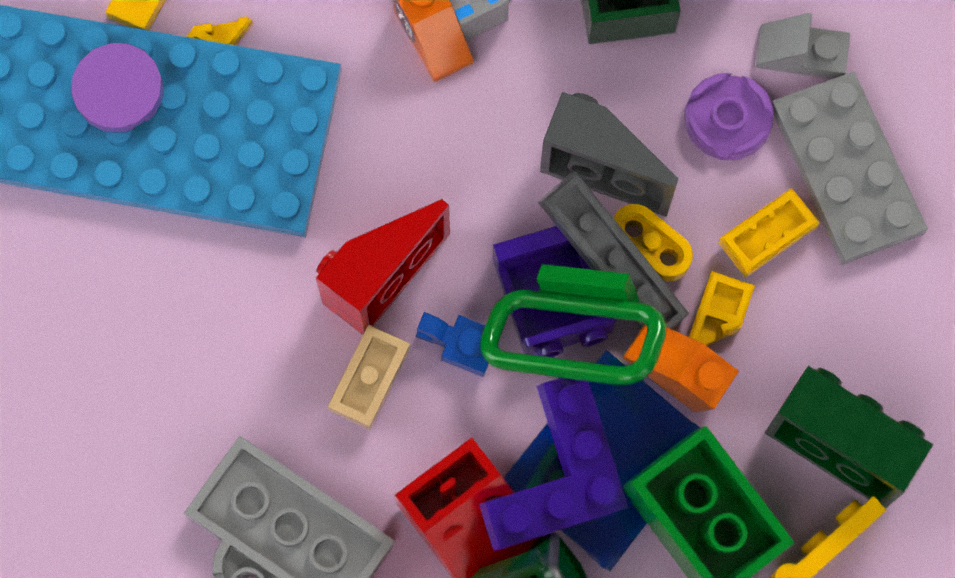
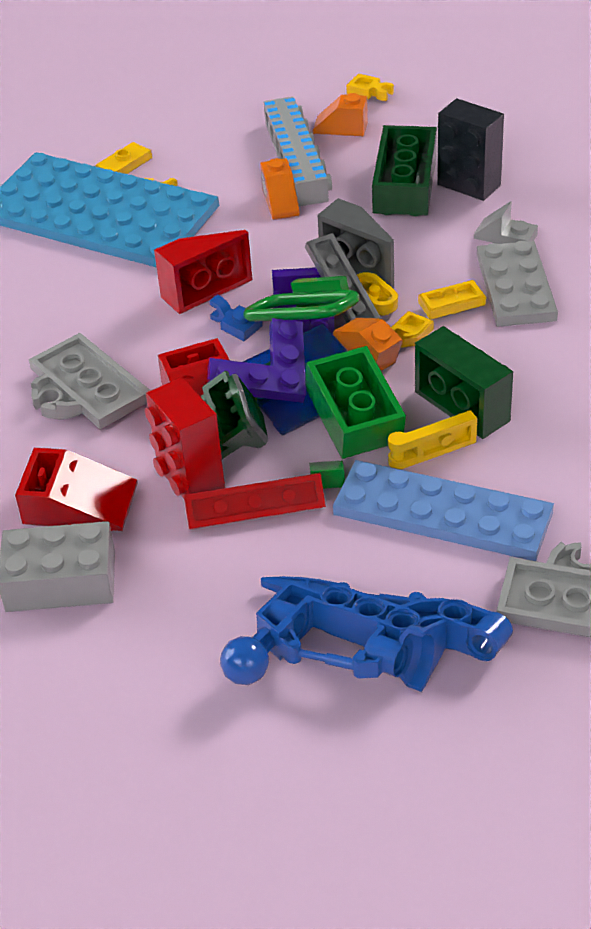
camera: 20 degrees right, 30 degrees down
medium lavender tile [71,43,164,133] -> none
tan plate [327,325,411,430] -> none
medium lavender tile [684,73,774,160] -> none

